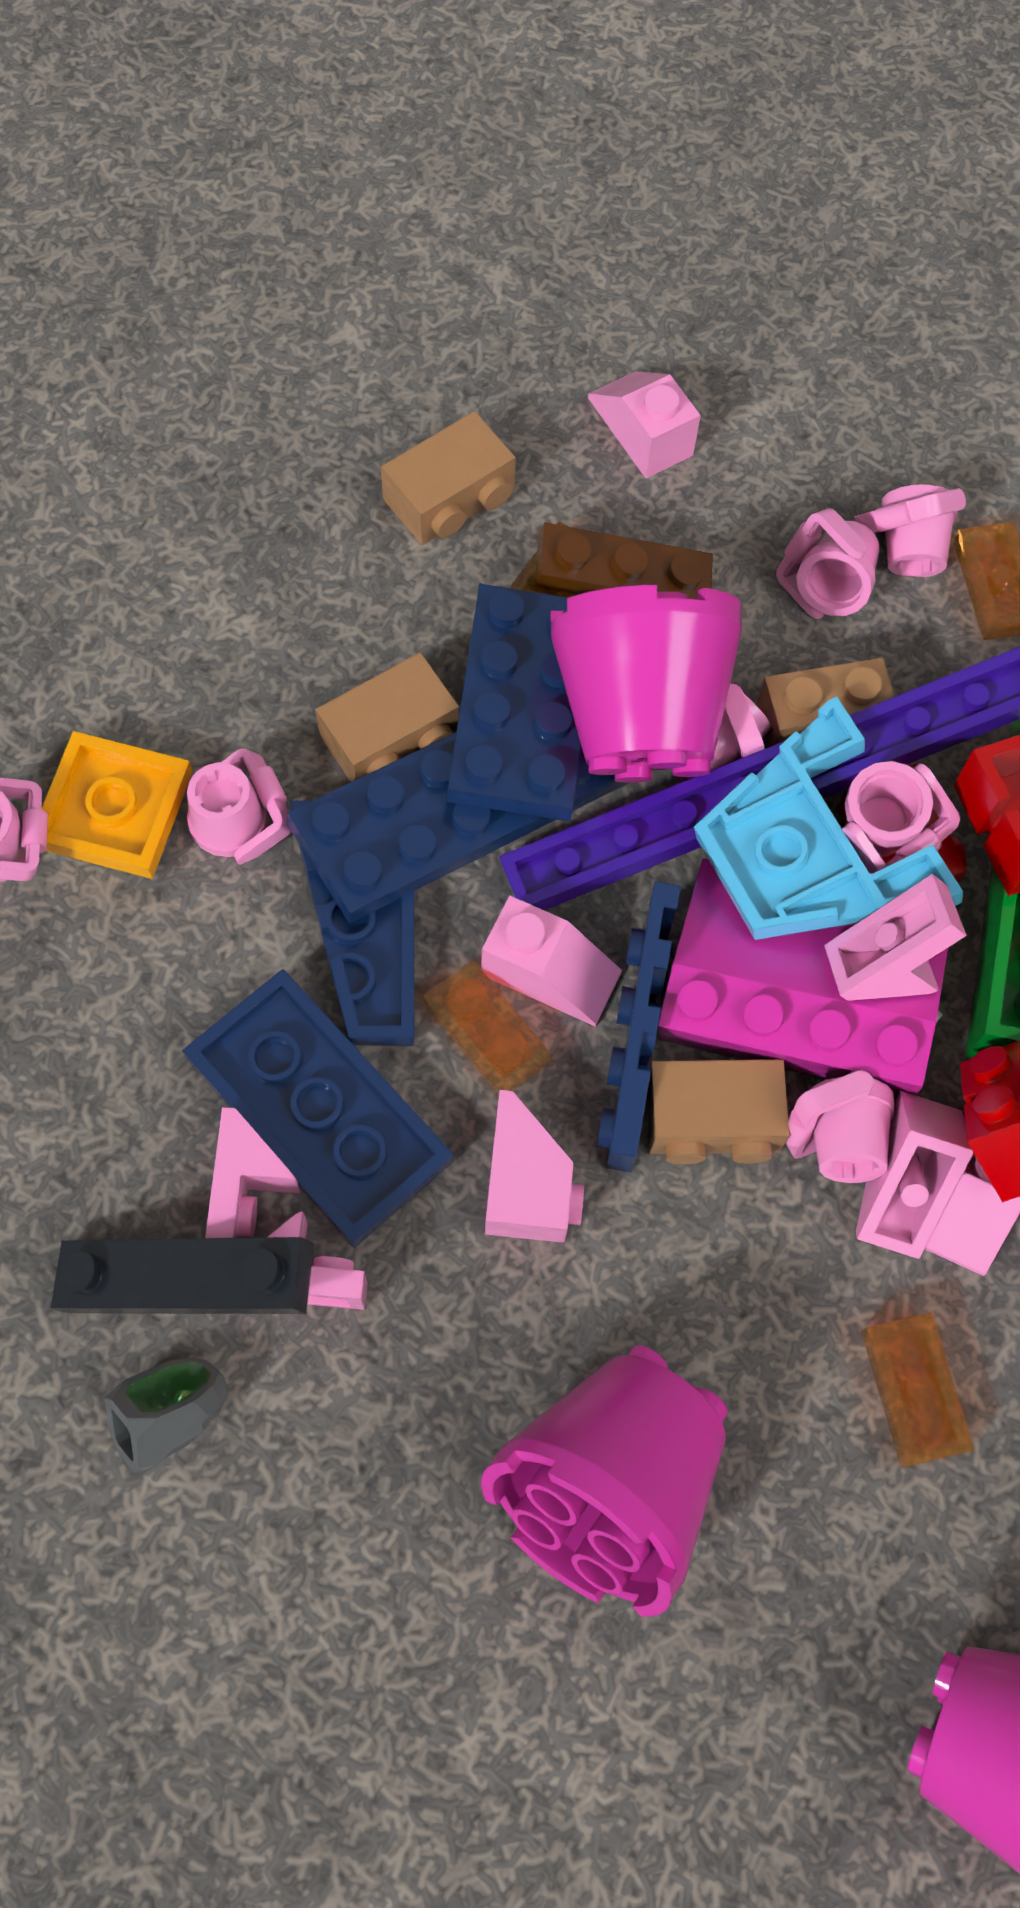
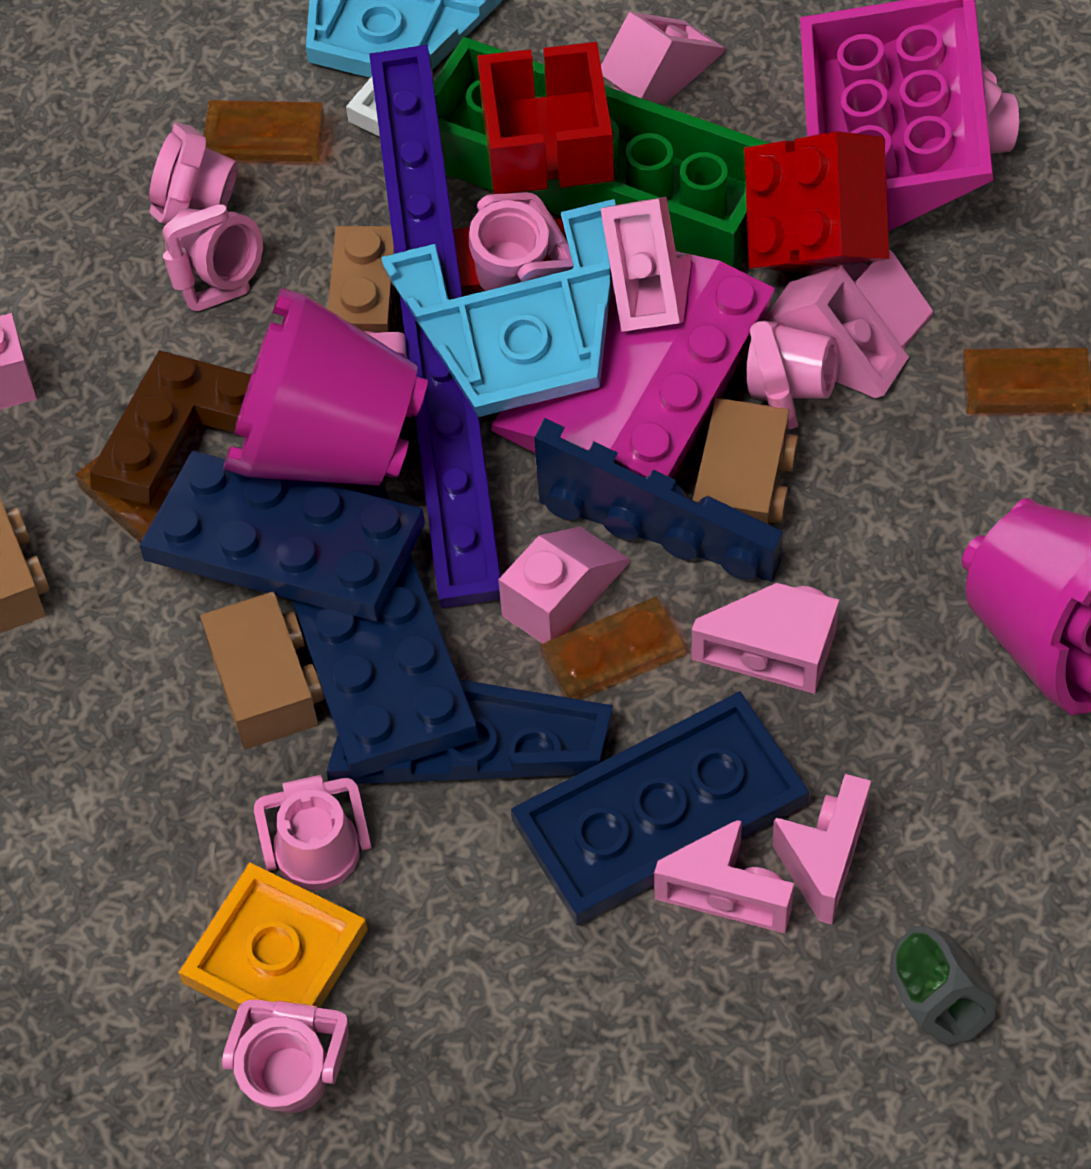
camera: 70 degrees left, 10 degrees down
black plate [51,1237,314,1314] -> none

